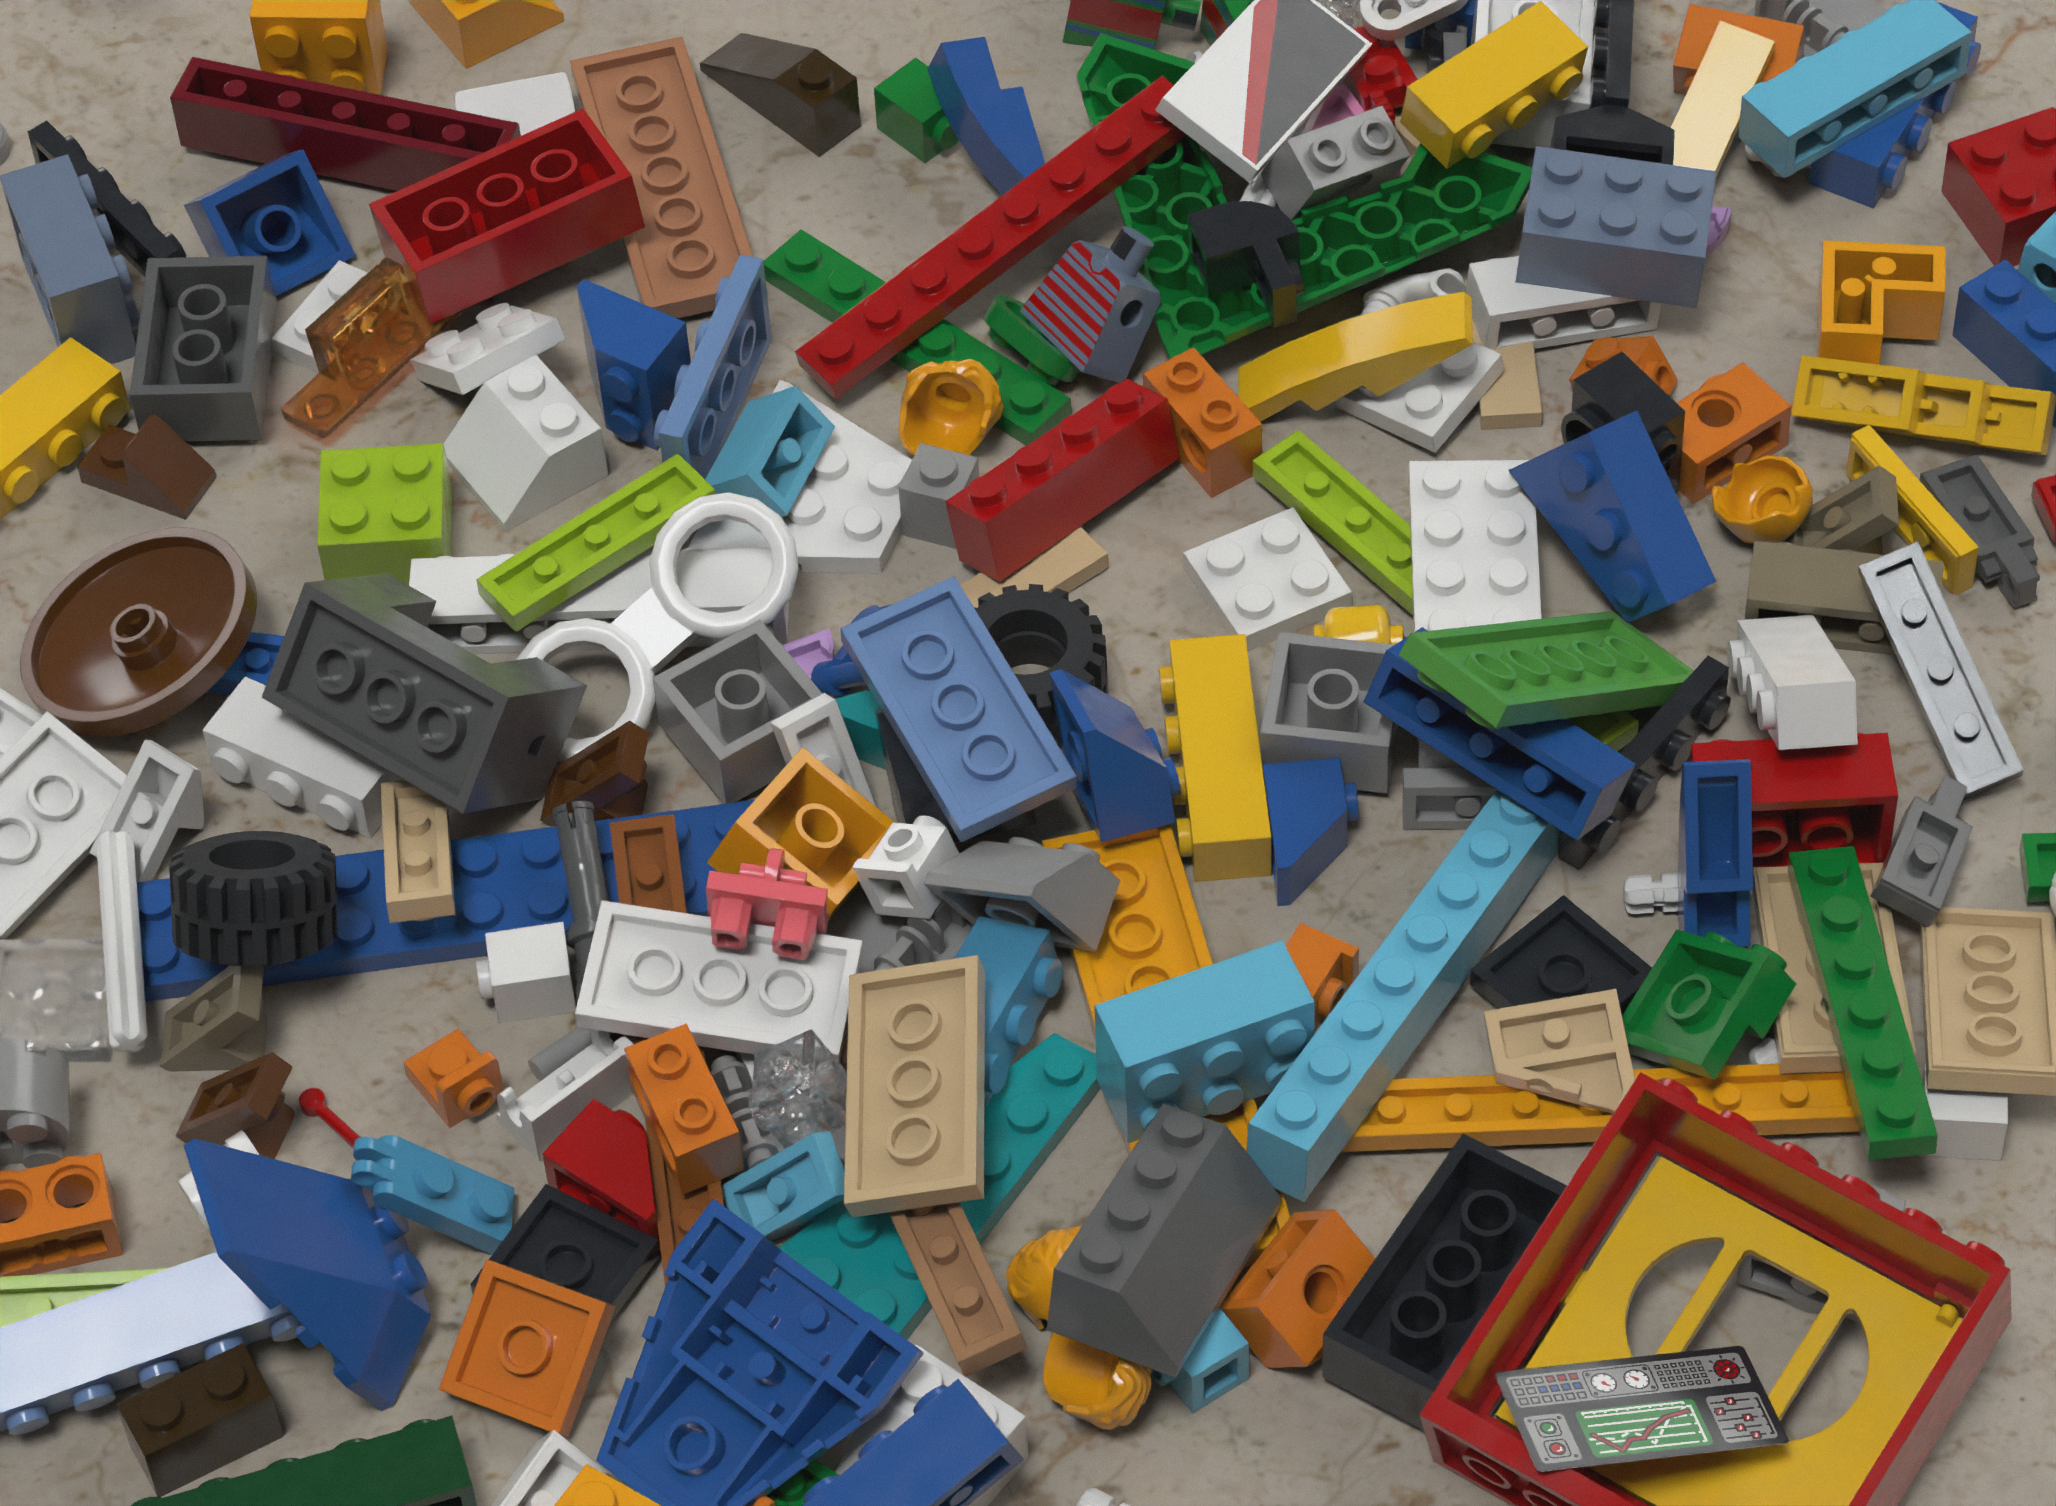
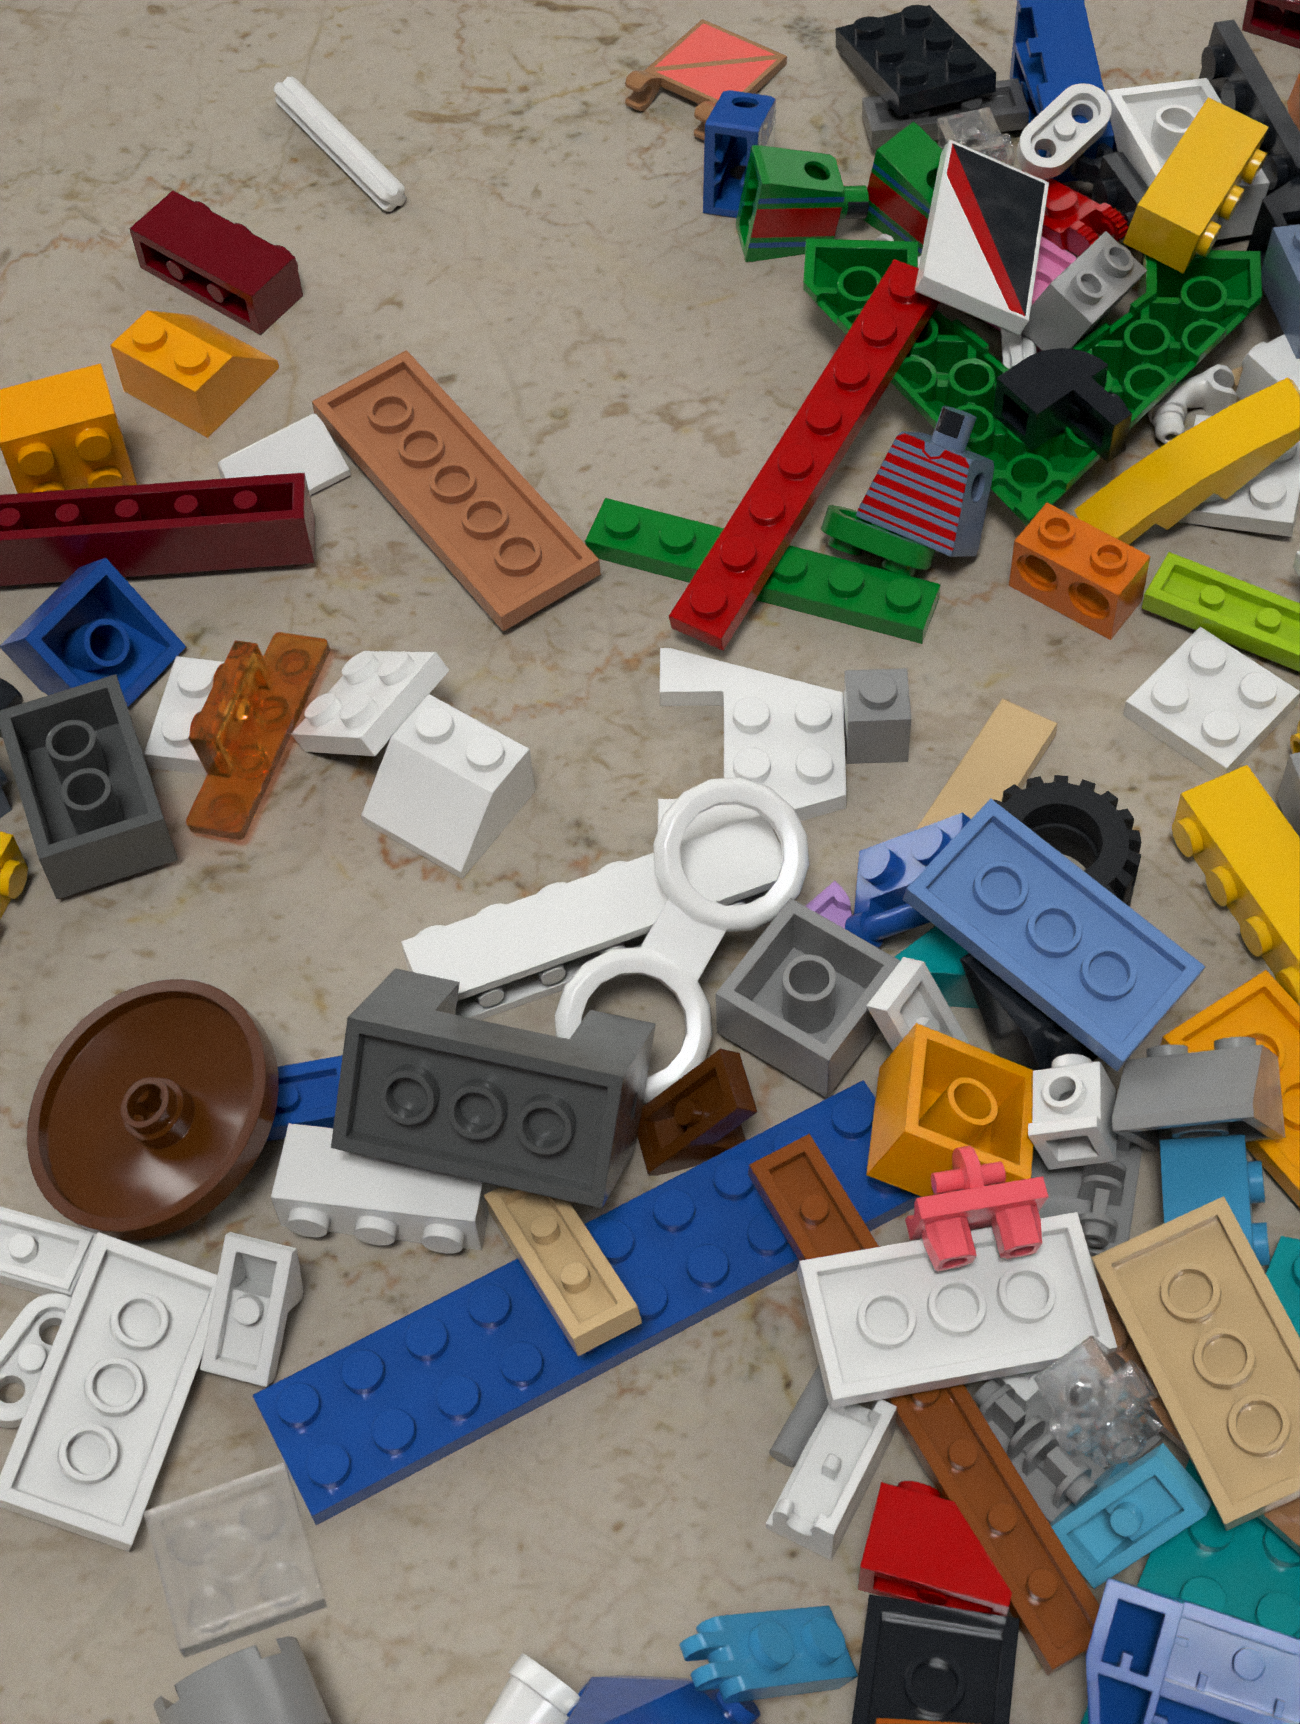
camera: 20 degrees left, 5 degrees up
reddish brown slope [78,414,216,520] -> none
white axle [97,830,148,1052] -> none
dark tan slope [160,965,267,1072] -> none
black tyre [169,831,338,966] -> none
reddish brown slope [175,1052,295,1159] -> none
red hinge [299,1088,360,1149] -> none
lime brick [317,443,452,585] -> none
red brick [369,108,645,324] -> none
orange bracket [403,1028,504,1129] -> none
lime plate [476,453,716,632] -> none
white brick [476,922,576,1024] -> none
dark grey pin [552,801,609,999] -> none
blue slope [577,279,691,451] -> none
orange brick [624,1023,744,1195] -> none
medium blue plate [654,254,772,479] -> none
dark brown slope [700,33,861,157] -> none
medium azure brick [705,386,835,517] -> none
green brick [874,58,959,163] -> none
light orange hair [898,359,1003,455] -> none
blue slope [927,37,1045,195] -> none
red brick [945,378,1180,582] -> none
blue slope [1049,669,1181,843] -> none

